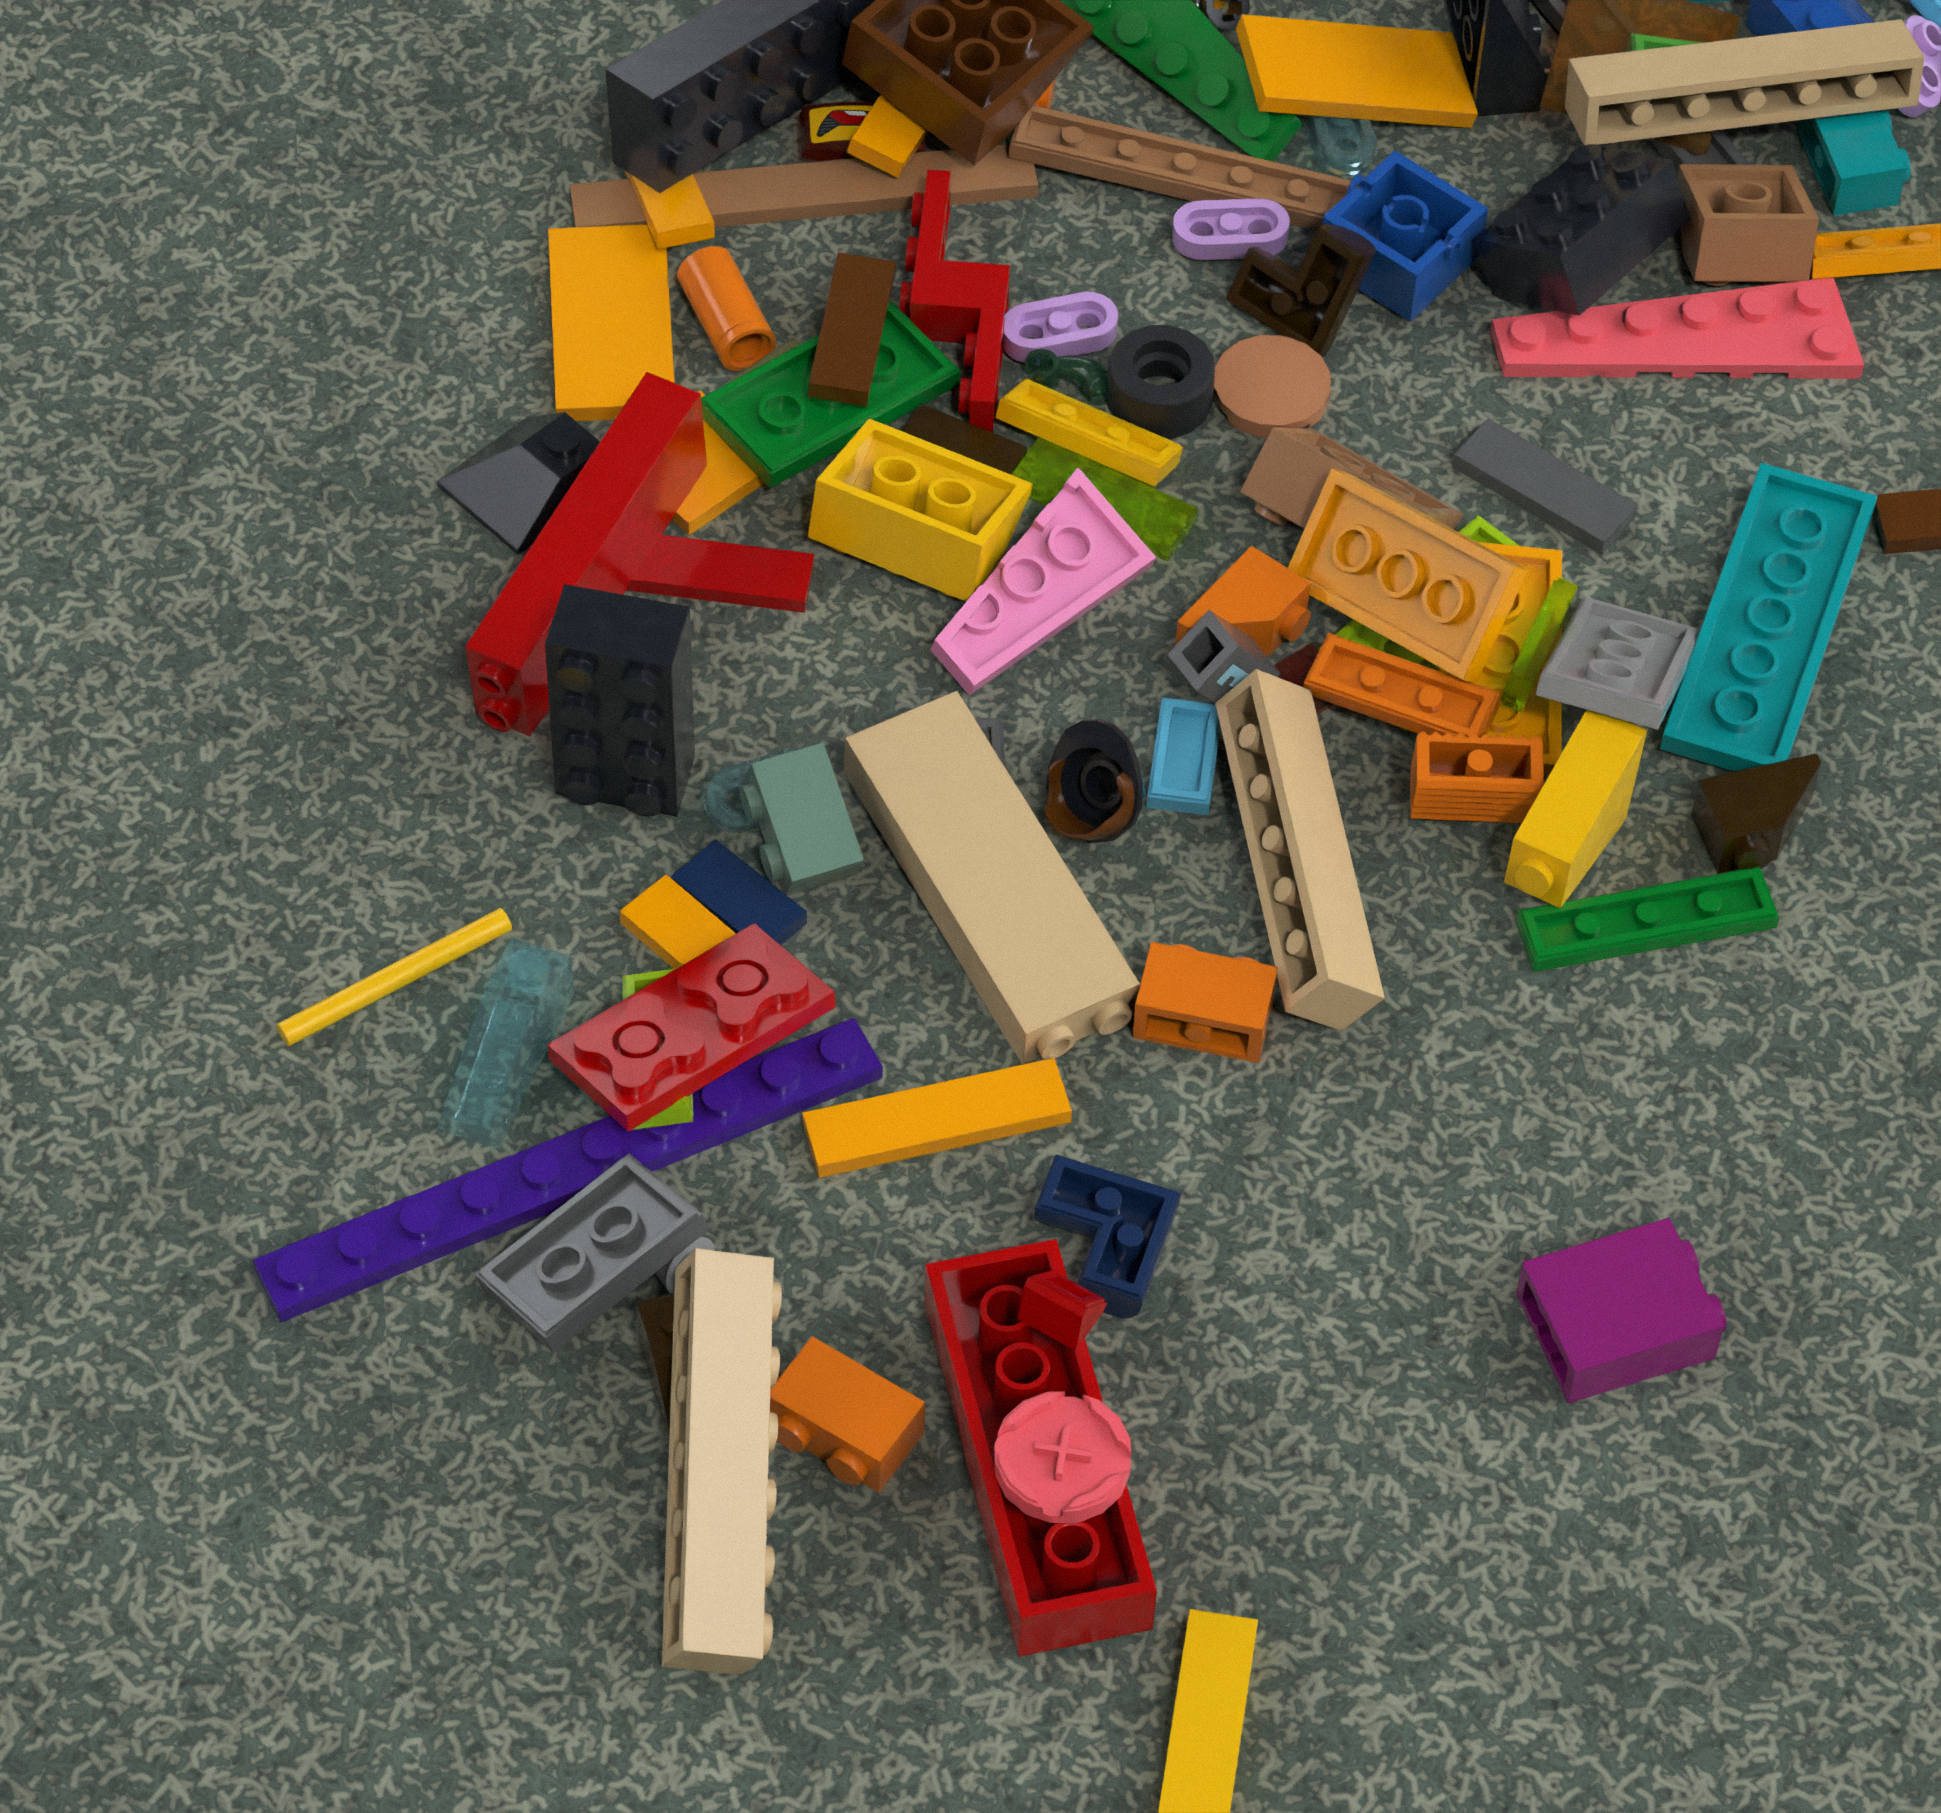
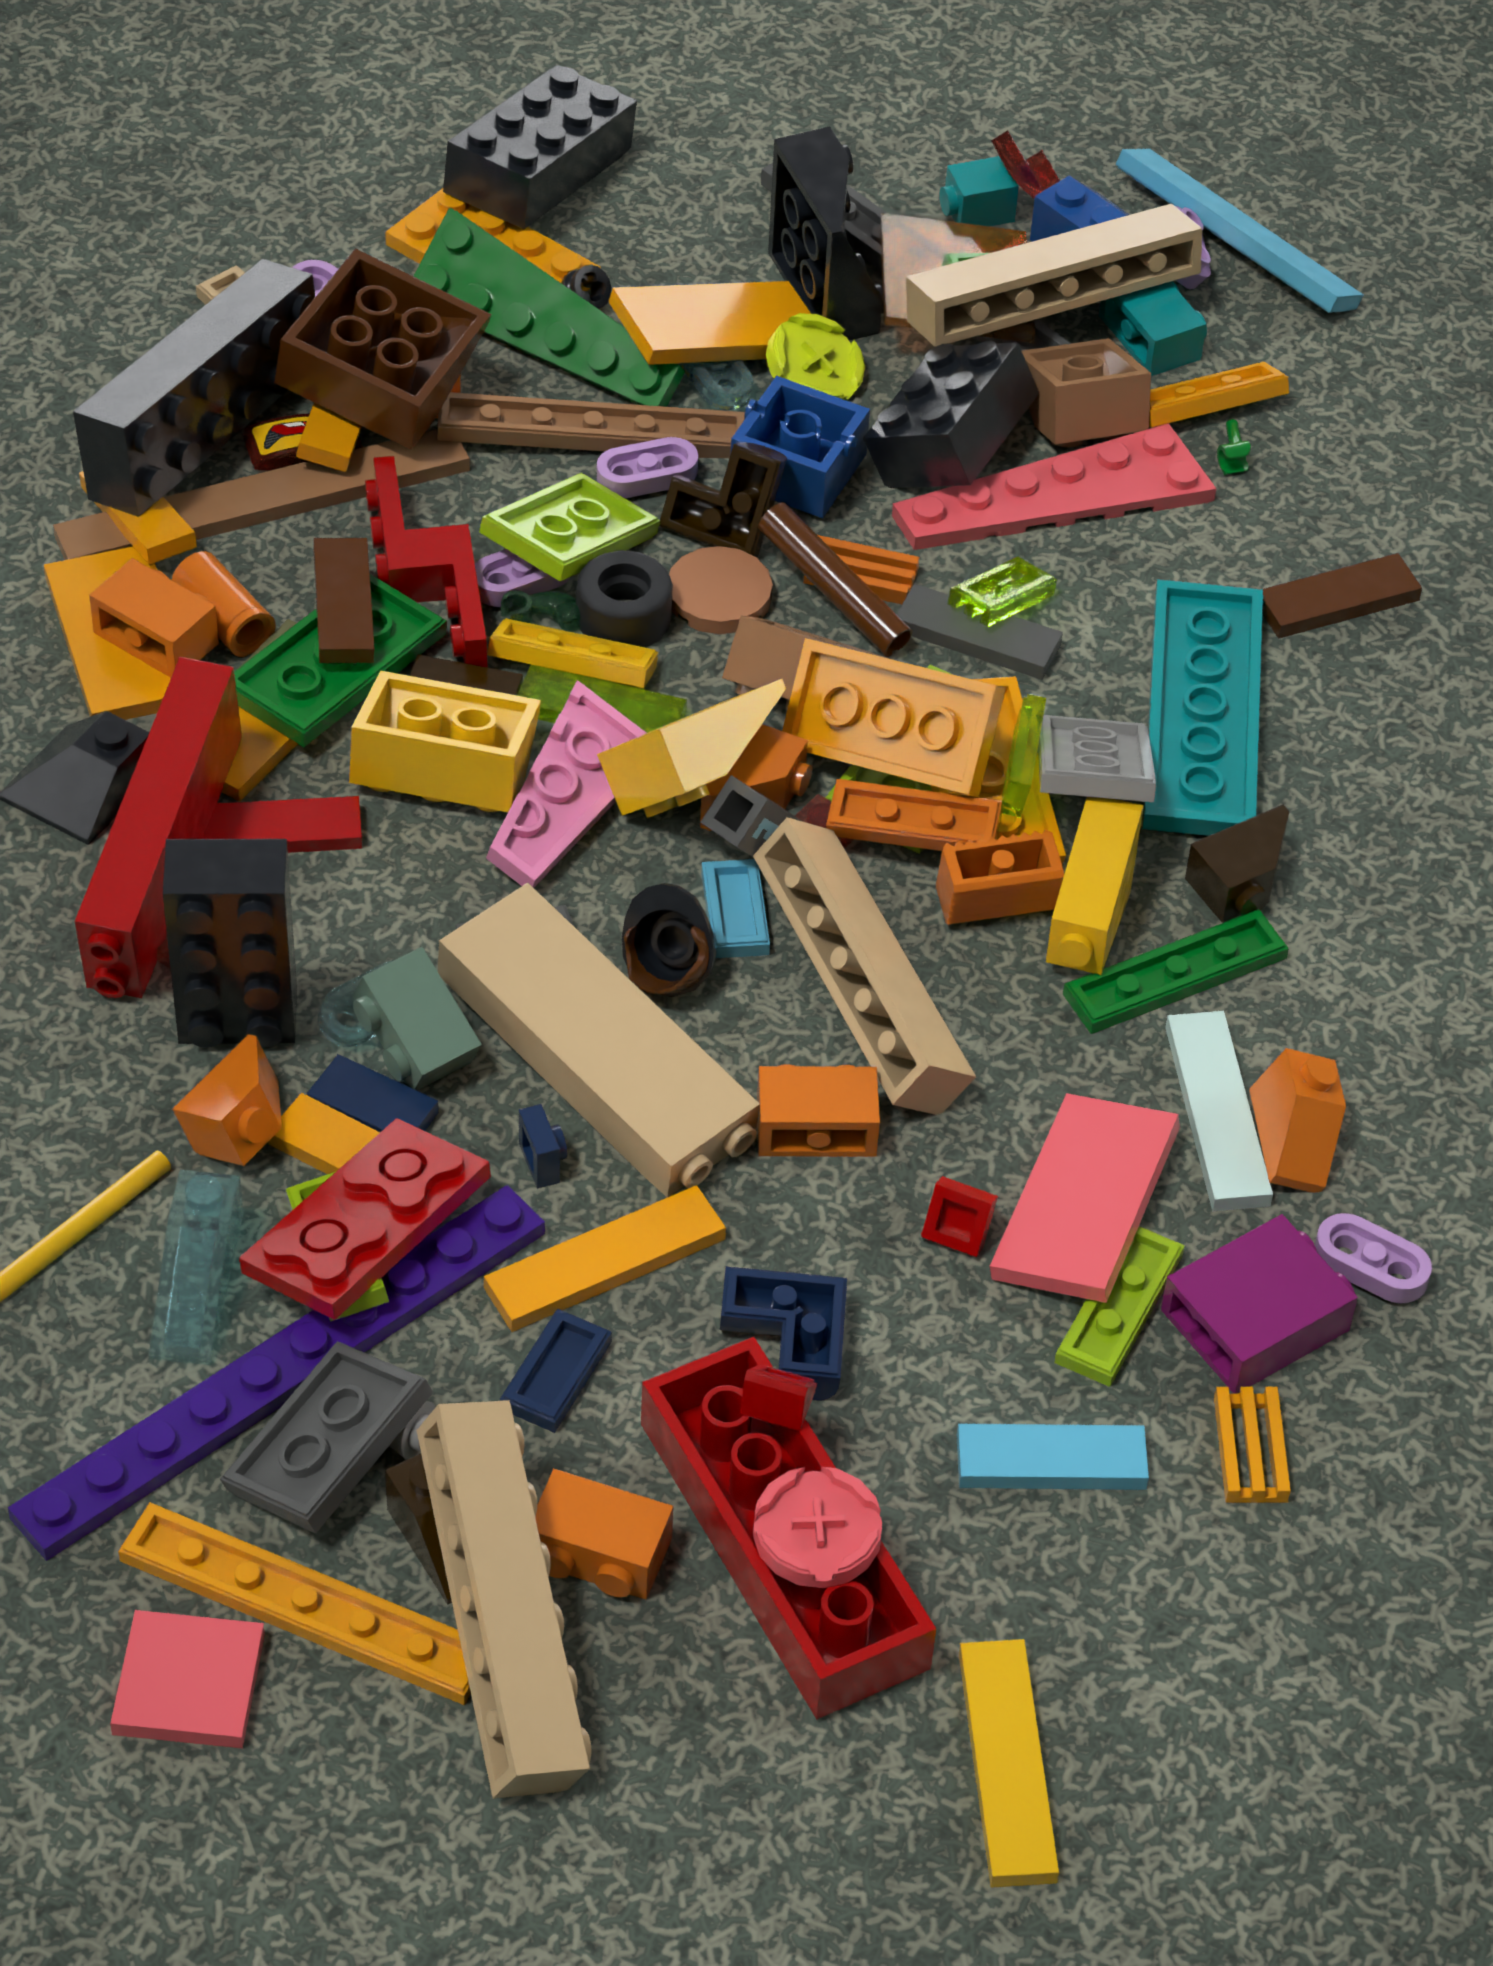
camera: 15 degrees left, 5 degrees down
none -> orange brick [89,558,219,678]
none -> coral tile [110,1610,265,1749]
none -> light orange tile [118,1502,471,1705]
none -> orange slope [172,1034,282,1166]
none -> lime tile [479,472,661,582]
none -> dark blue tile [500,1309,612,1433]
none -> dark blue plate [519,1104,568,1189]
none -> yellow slope [597,679,786,818]
none -> reddish brown piece [758,502,913,657]
none -> neon yellow tile [766,313,865,401]
none -> orange tile [804,535,919,605]
none -> red tile [921,1176,998,1257]
none -> clear neon green tile [947,556,1057,627]
none -> medium azure tile [957,1424,1149,1490]
none -> coral tile [990,1093,1180,1303]
none -> lime tile [1054,1226,1185,1387]
none -> light aqua tile [1165,1011,1273,1212]
none -> light orange tile [1214,1386,1291,1503]
none -> green hand [1217,419,1251,475]
none -> orange slope [1249,1048,1346,1193]
none -> lavender plate [1315,1213,1432,1303]

